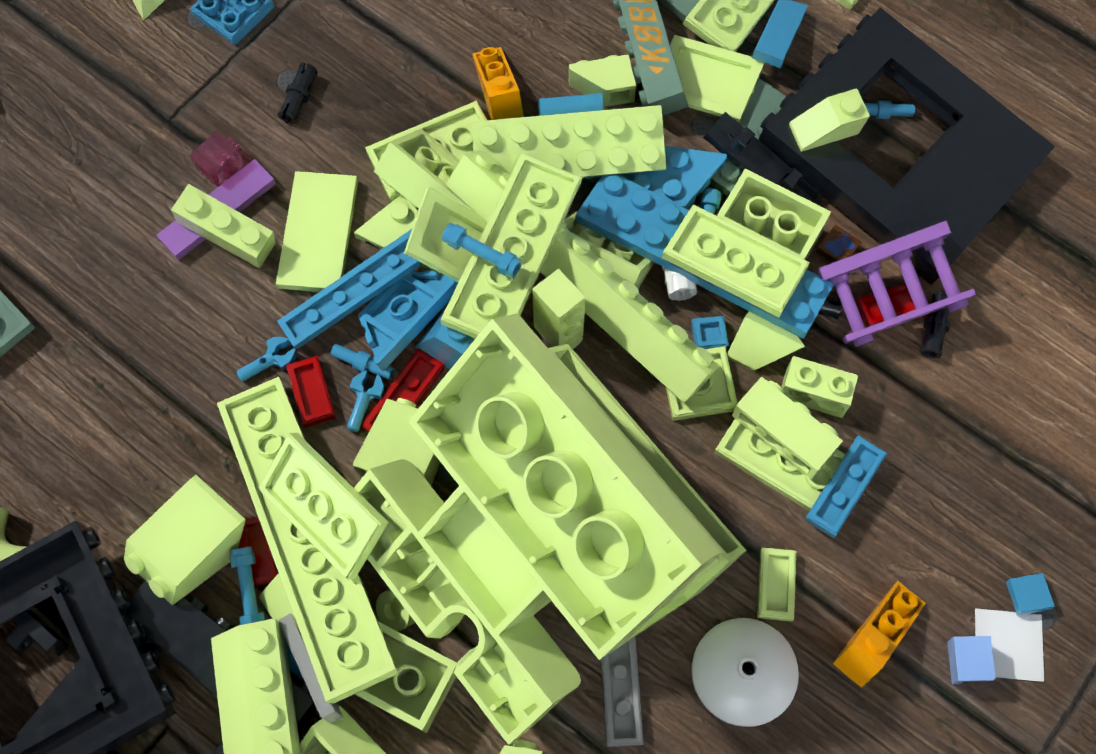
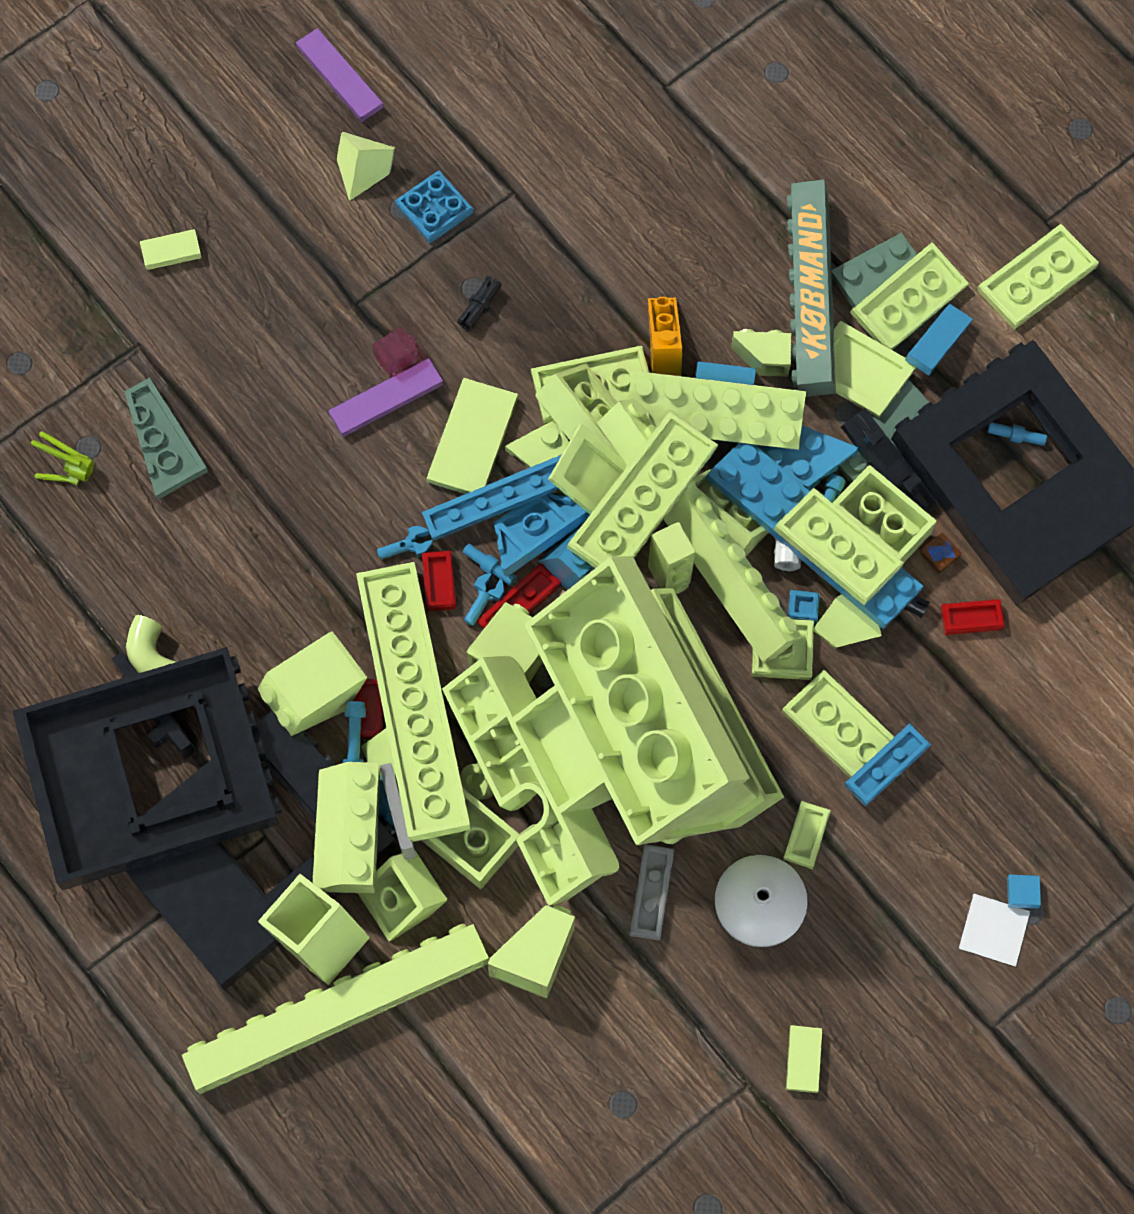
camera: 10 degrees right, 0 degrees up
yellowish green brick [171,184,276,269] -> none
yellowish green tile [258,433,389,580] -> none
dark azure bar [442,223,523,278] -> none
yellowish green brick [732,376,843,479] -> none
yellowish green brick [781,356,858,418] -> none
yellowish green slope [789,88,870,152] -> none
medium lavender fence [817,221,976,347] -> none
light orange slope [833,581,926,688] -> none
black pin [920,291,951,358] -> none
light blue panel [947,636,996,684] -> none

